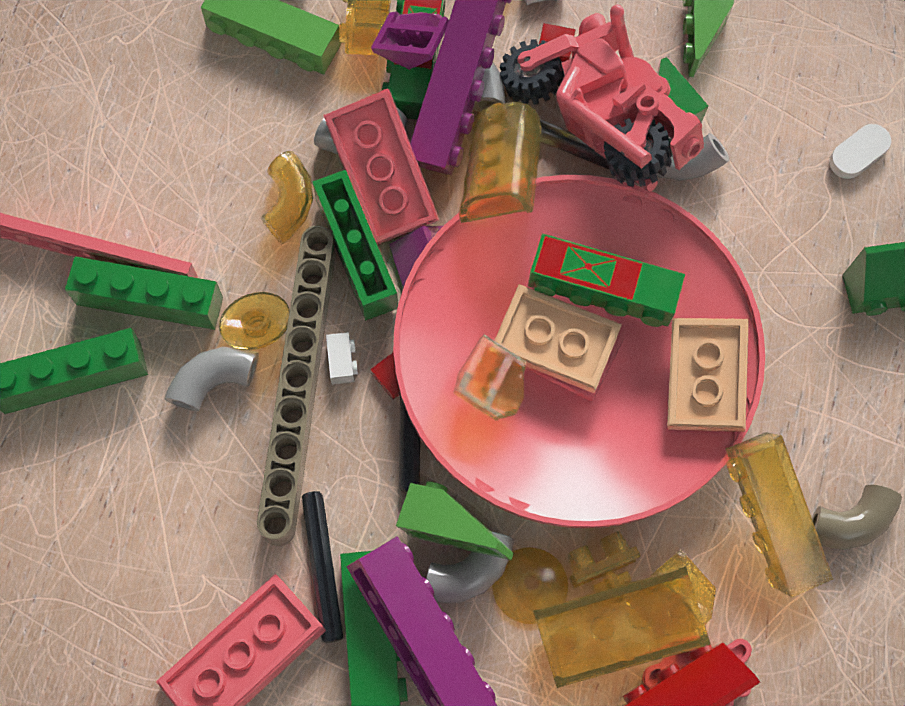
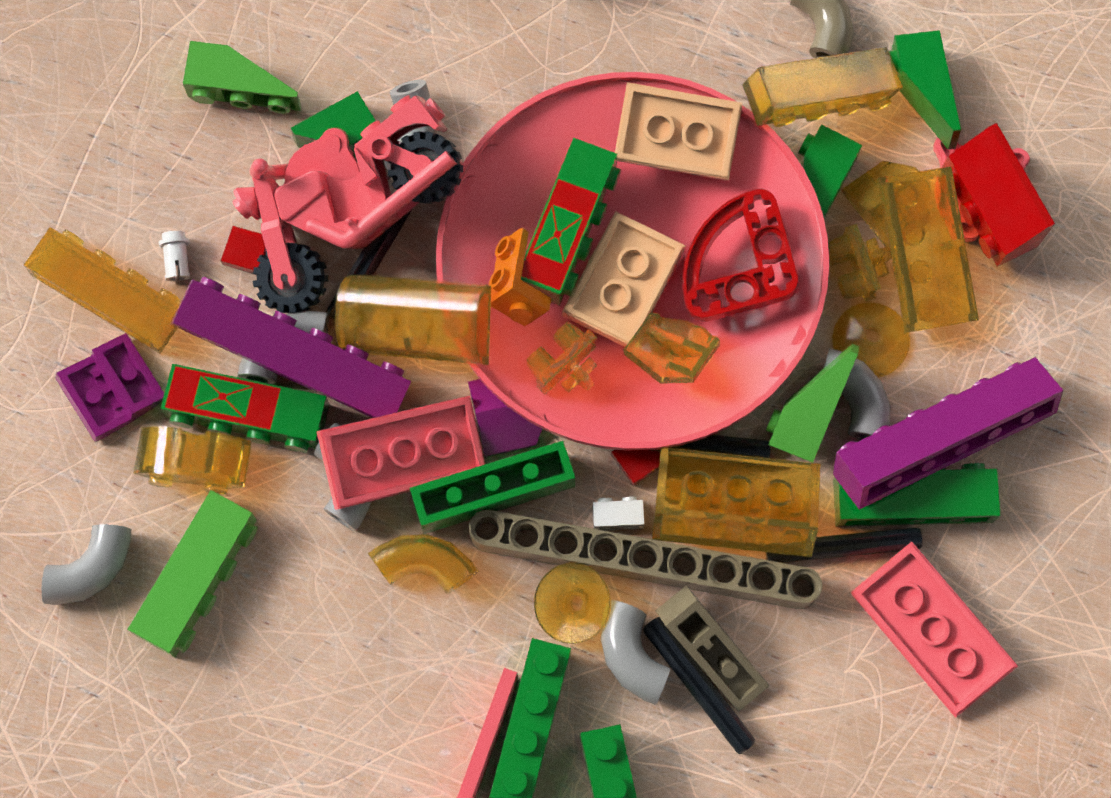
camera: 85 degrees left, 5 degrees up
magenta slope [371,12,449,70] -> none
none -> orange bracket [488,228,551,326]
none -> clear yellow hips [526,321,597,395]
none -> black axle [643,617,755,754]
none -> clear yellow brick [652,448,821,557]
none -> dark tan slope [655,585,769,711]
none -> red beam [683,189,799,322]
none -> green slope [798,124,862,219]
none -> green slope [886,30,961,149]

